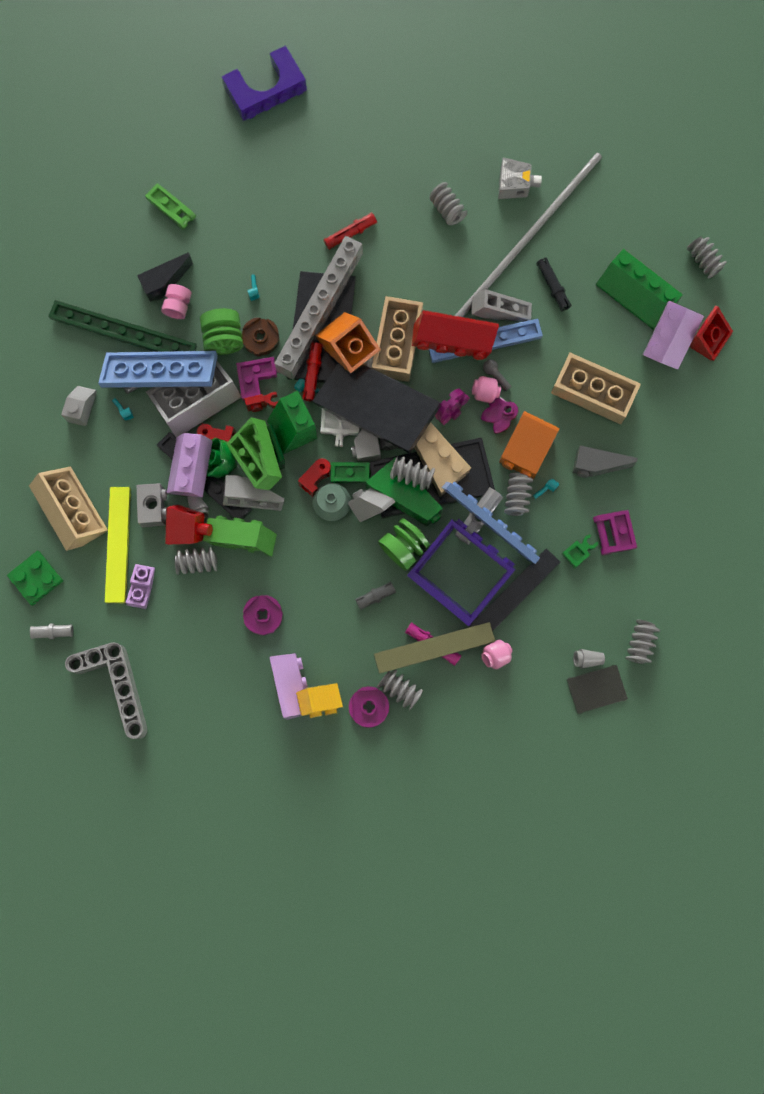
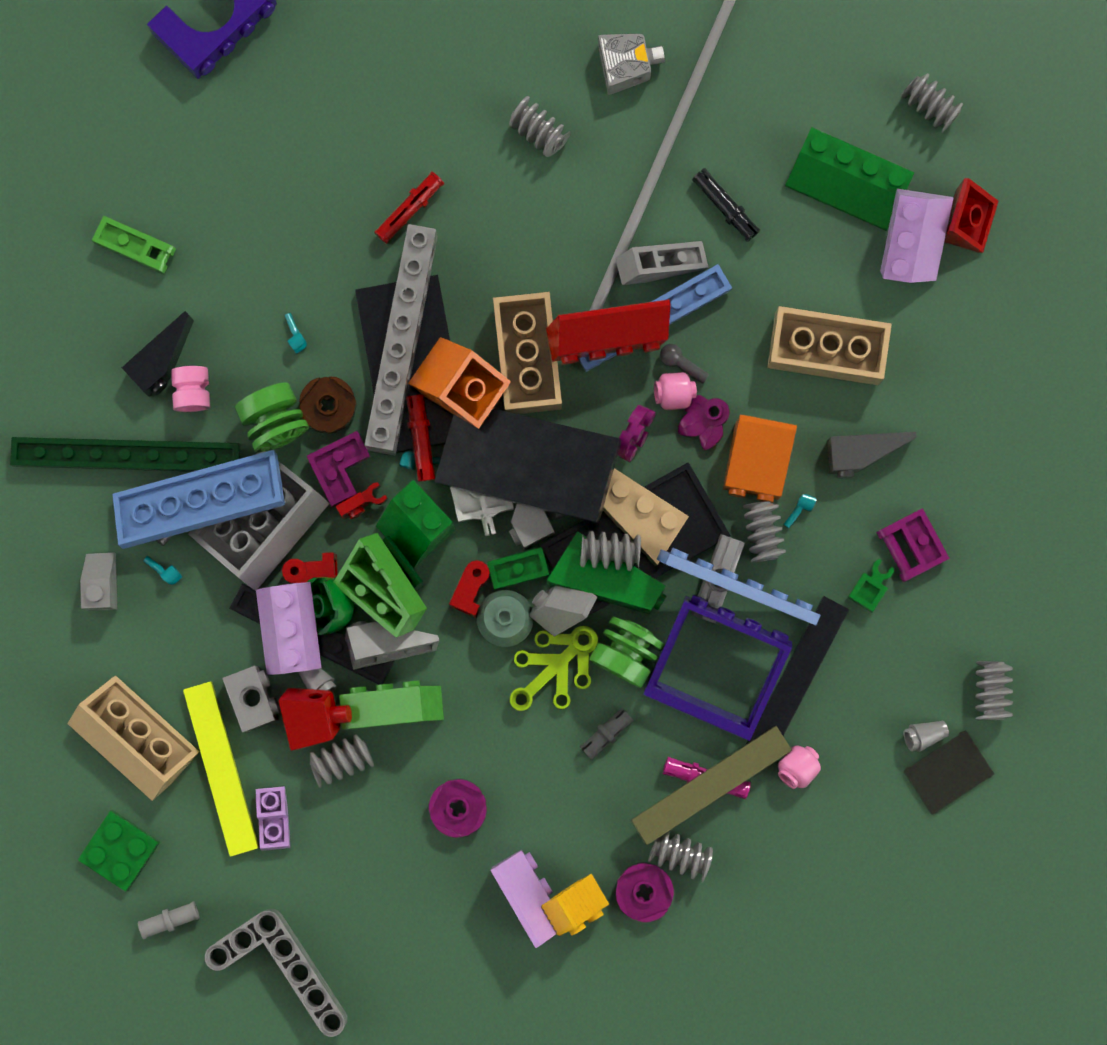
camera: 20 degrees left, 5 degrees up
none -> lime plant [510,626,598,711]

